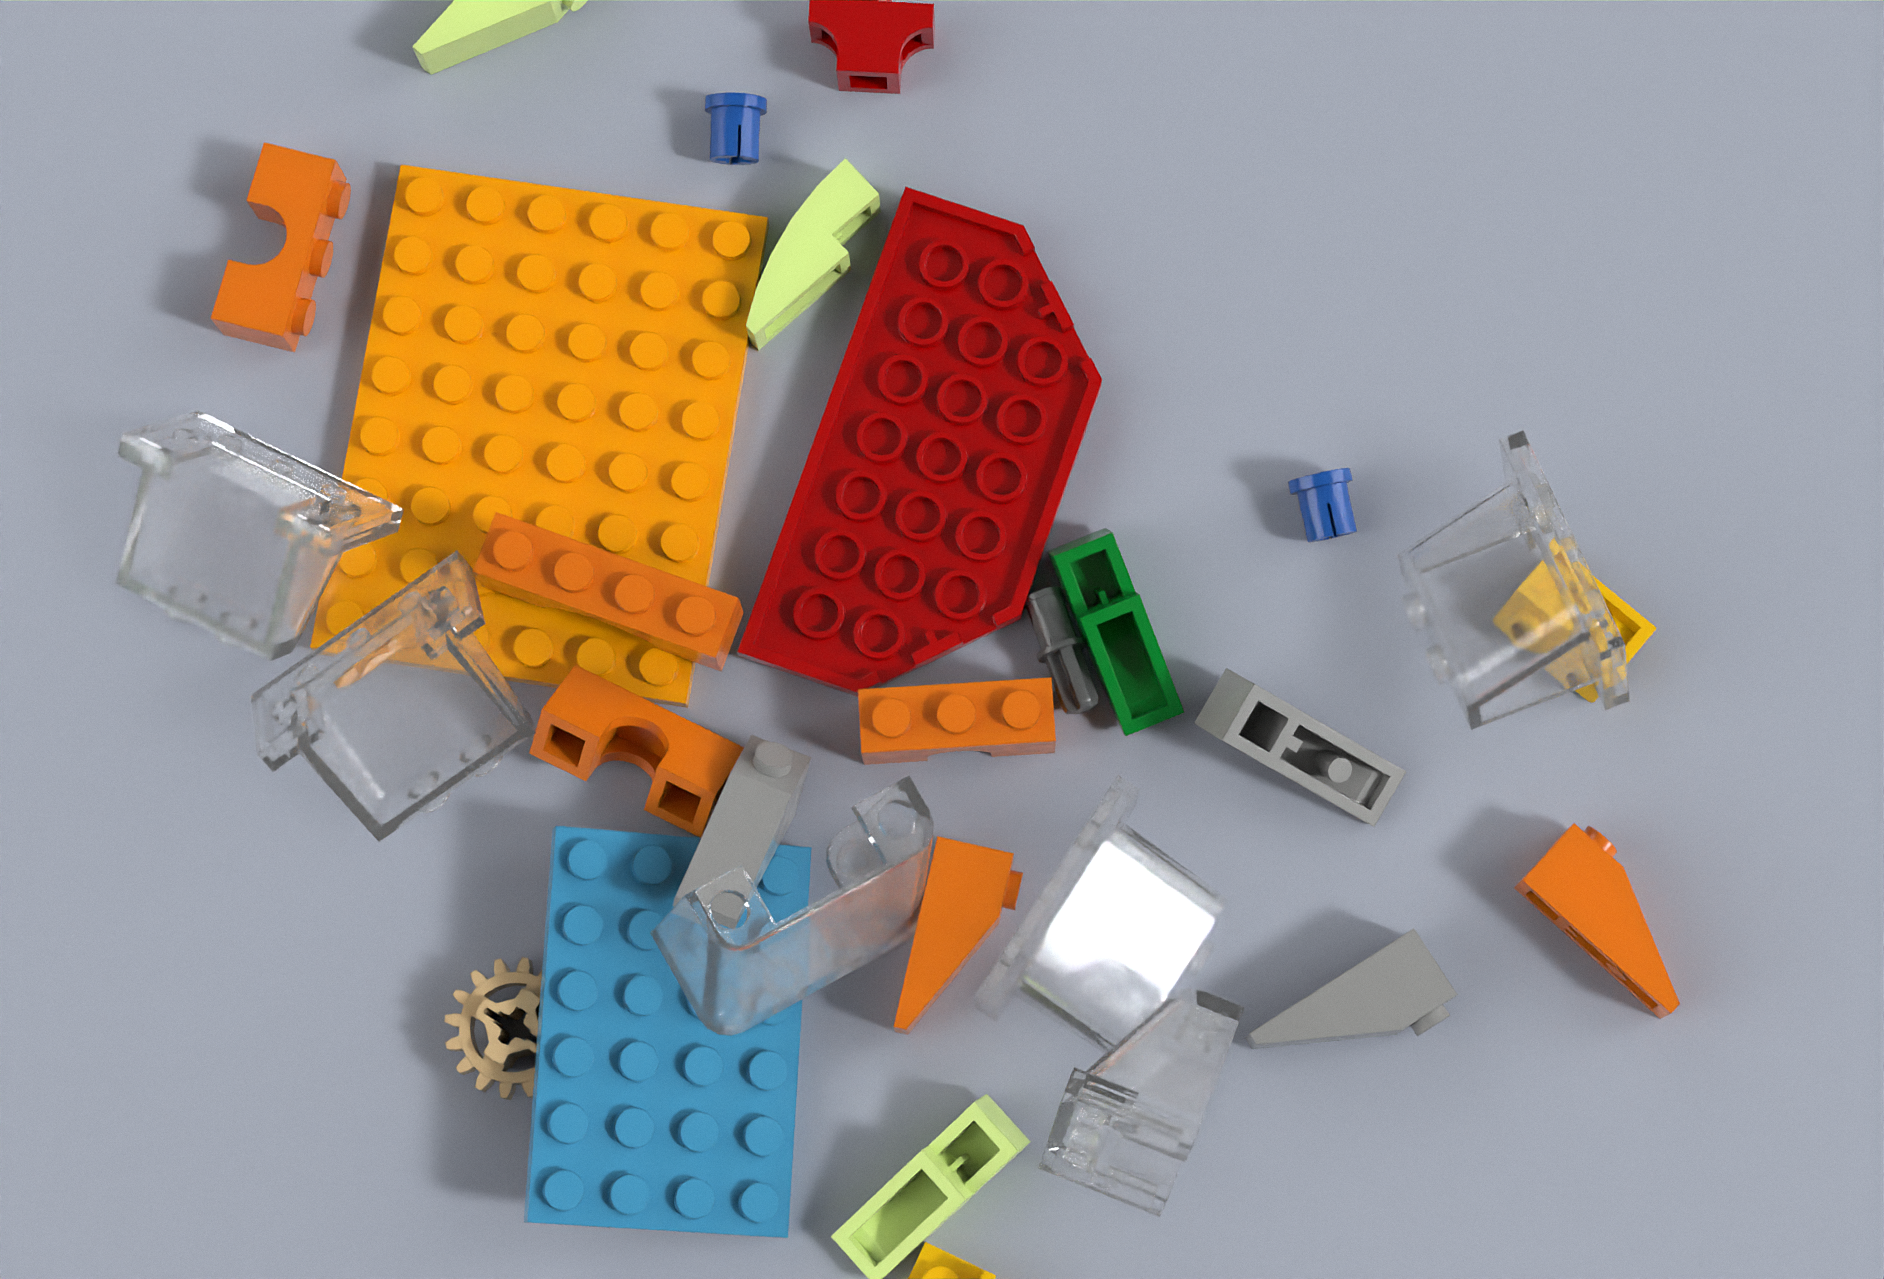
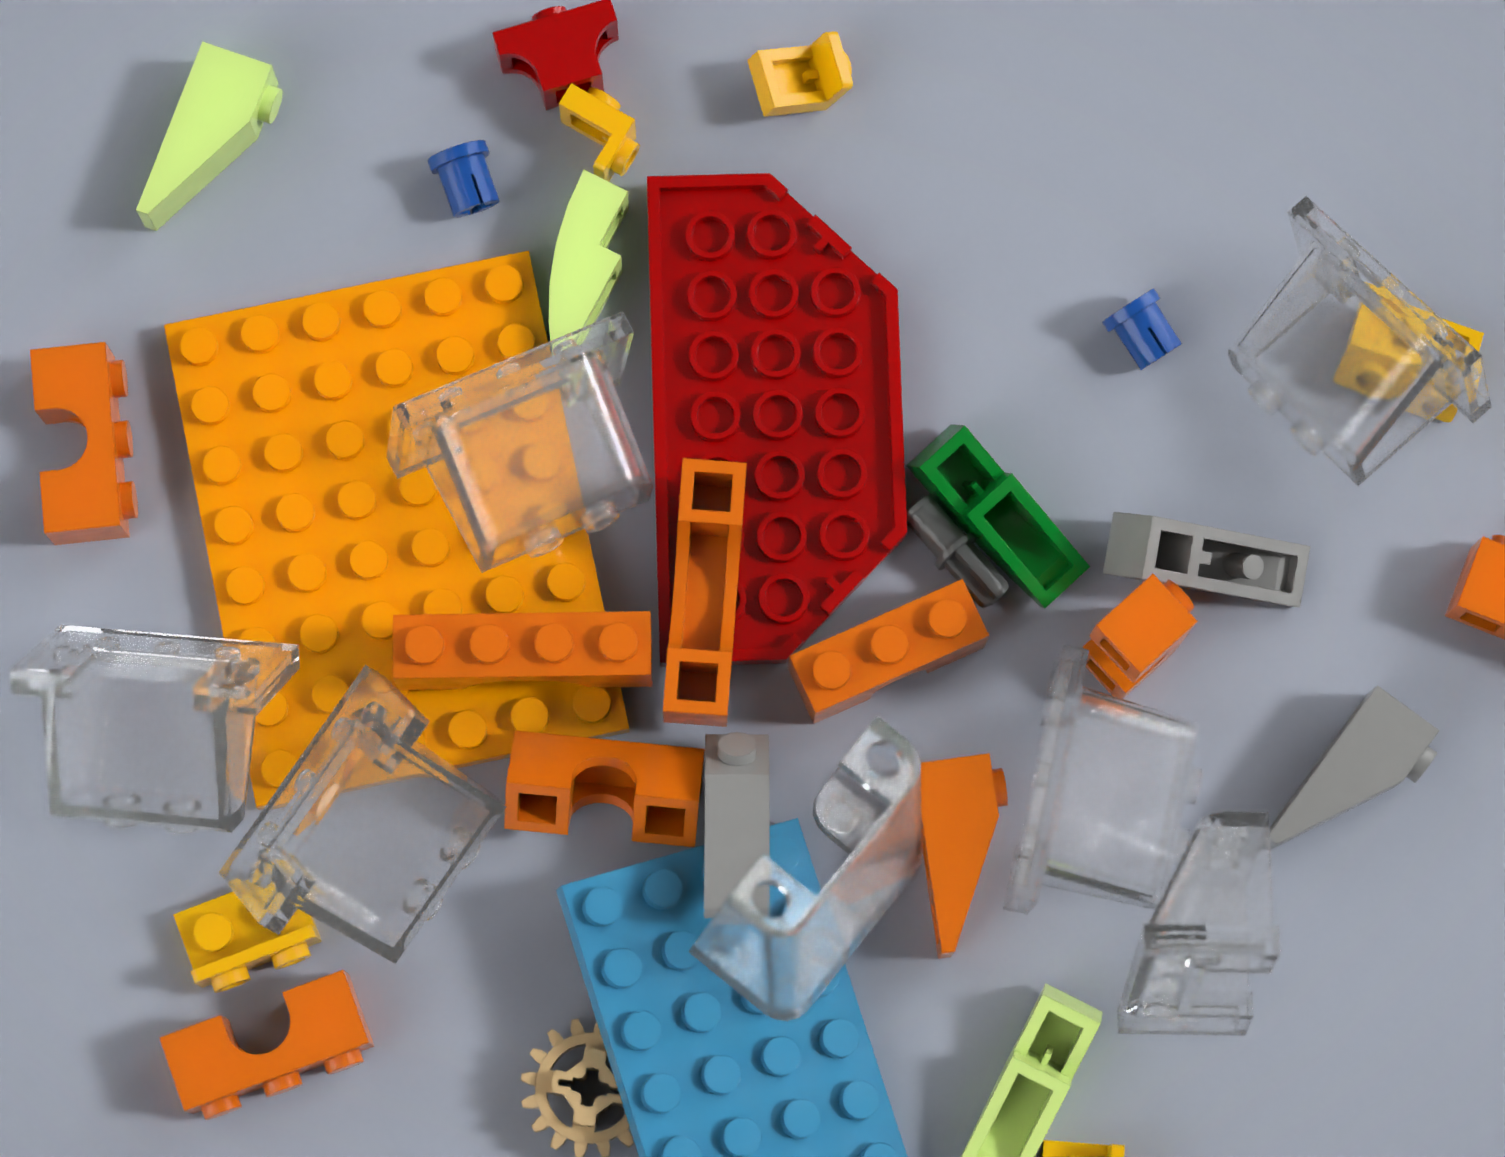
camera: 30 degrees left, 0 degrees up
none -> orange arch [159,970,375,1120]
none -> yellow bracket [173,868,322,993]
none -> clear windscreen [386,311,653,573]
none -> yellow bracket [559,83,640,182]
none -> orange arch [663,458,747,727]
none -> yellow bracket [747,31,853,117]
none -> orange arch [1077,574,1198,702]

